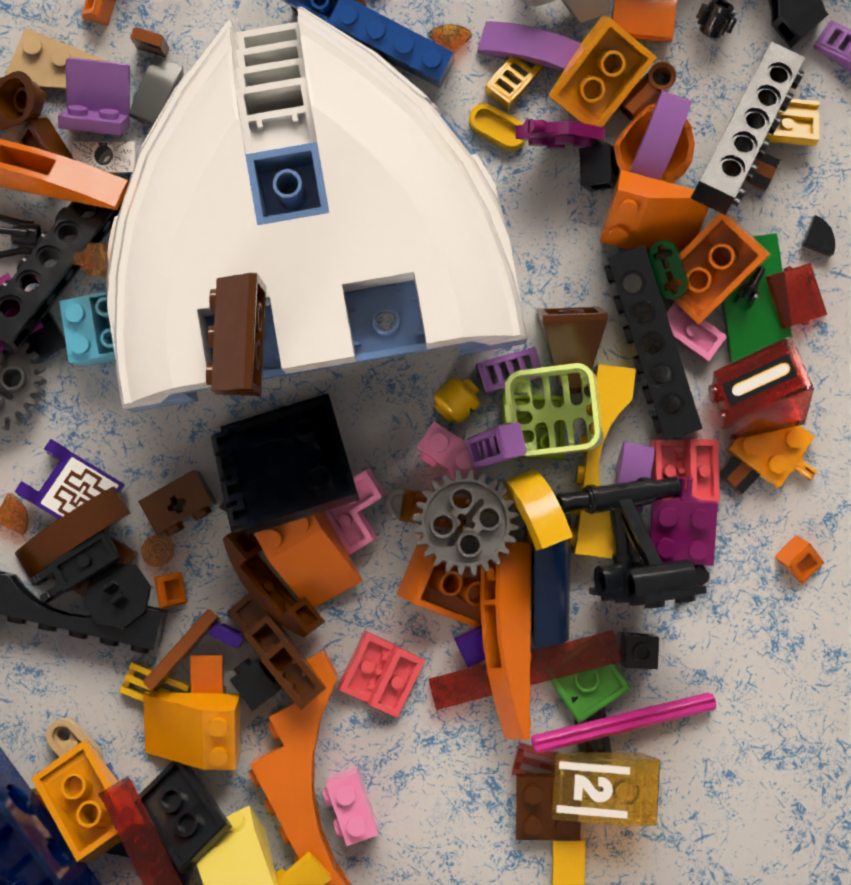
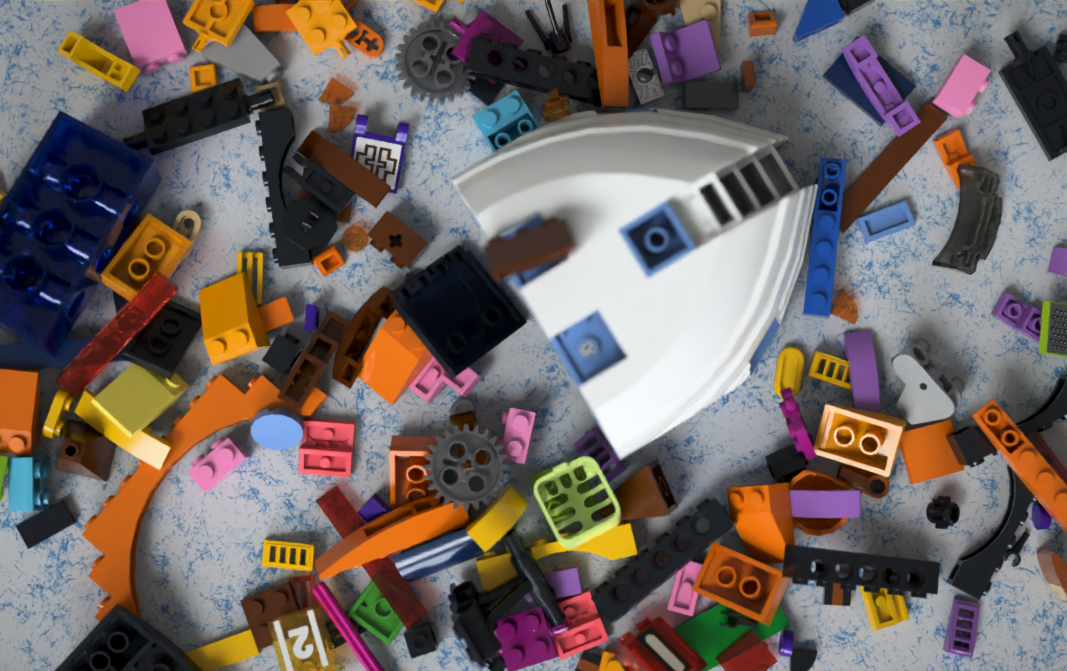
camera: 70 degrees right, 0 degrees up
dark orange tile [143,609,221,692] -> none
yellow head [433,377,480,424] -> none
medium lavender slope [466,422,527,470] -> none
dark green beam [648,240,689,300] -> none
none -> medium blue tile [251,408,304,450]
none -> yellow slope [262,540,317,571]
none -> dark purple tile [779,630,794,657]

